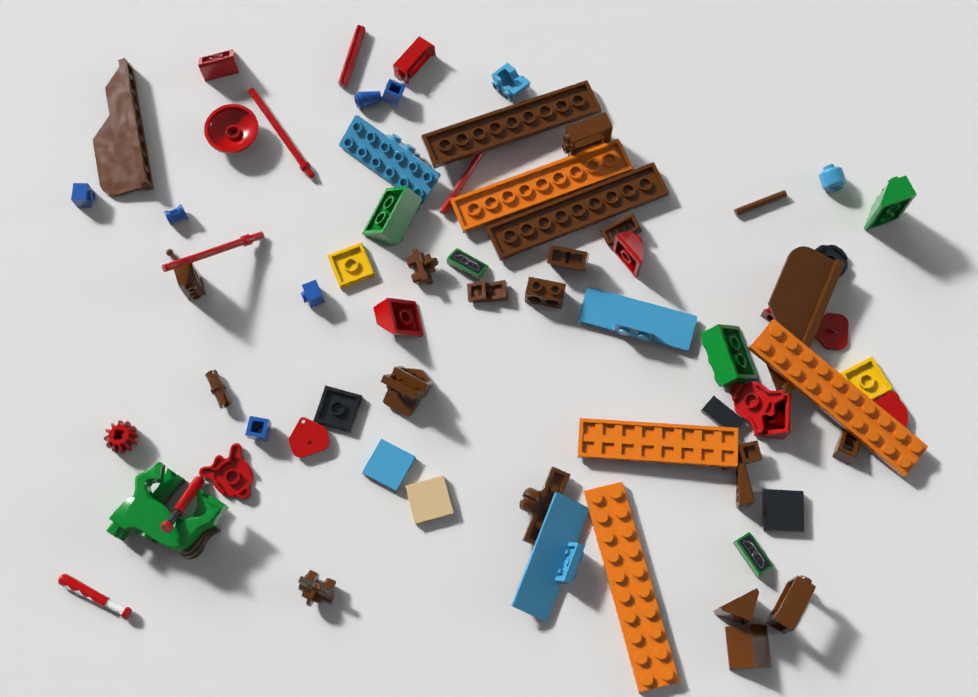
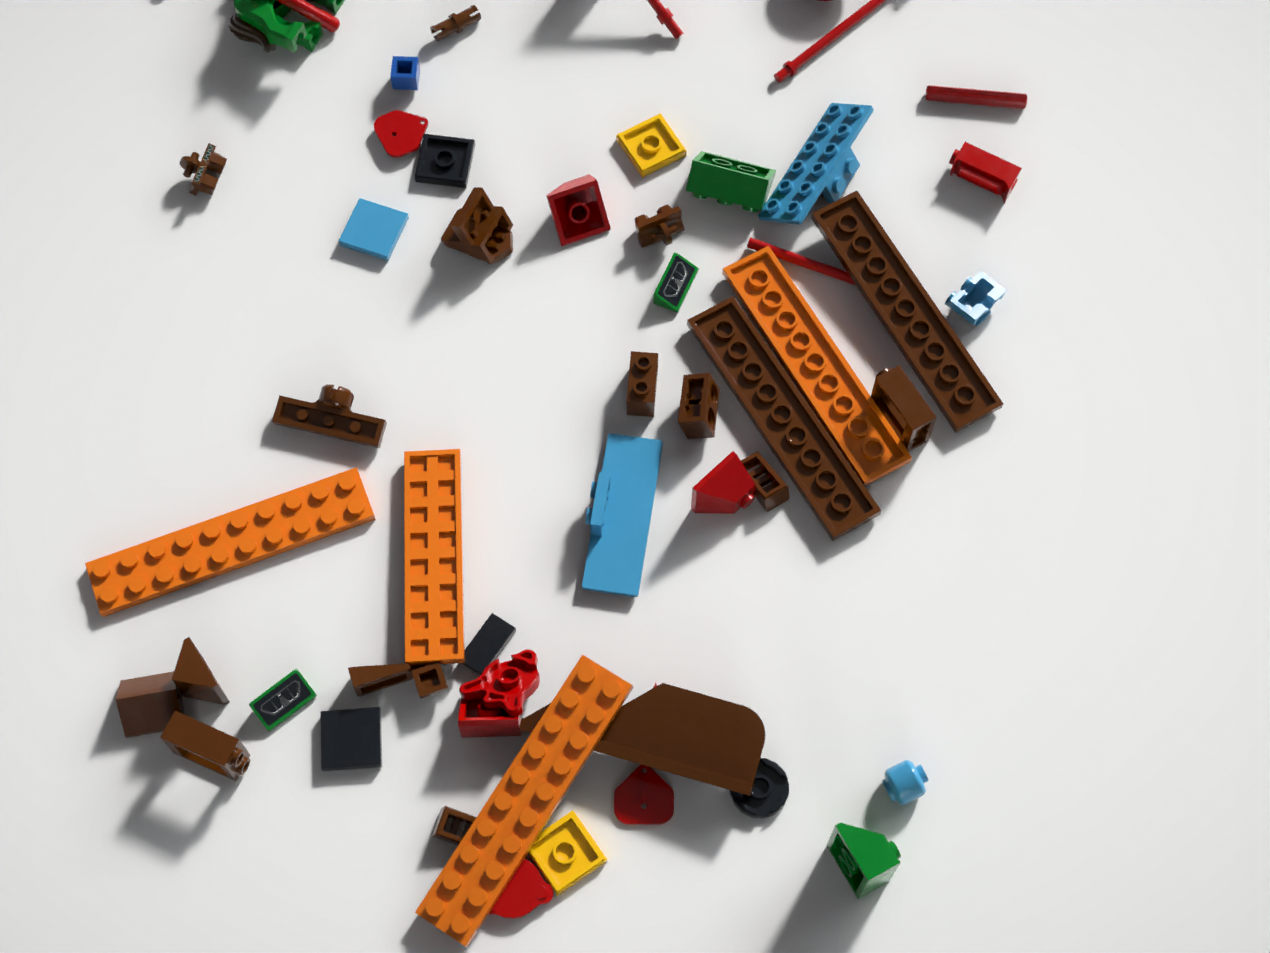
camera: 80 degrees right, 5 degrees down
red tile [199,443,253,500] -> none
blue plate [301,280,325,308] -> none
blue cone [354,91,382,109] -> none
blue plate [381,79,405,107] -> none
tan tile [405,475,454,525] -> none
reddish brown slope [467,280,508,303] -> none
dark azure bracket [511,492,589,621] -> none
green slope [700,324,758,387] -> none
reddish brown bar [734,190,787,216] -> none

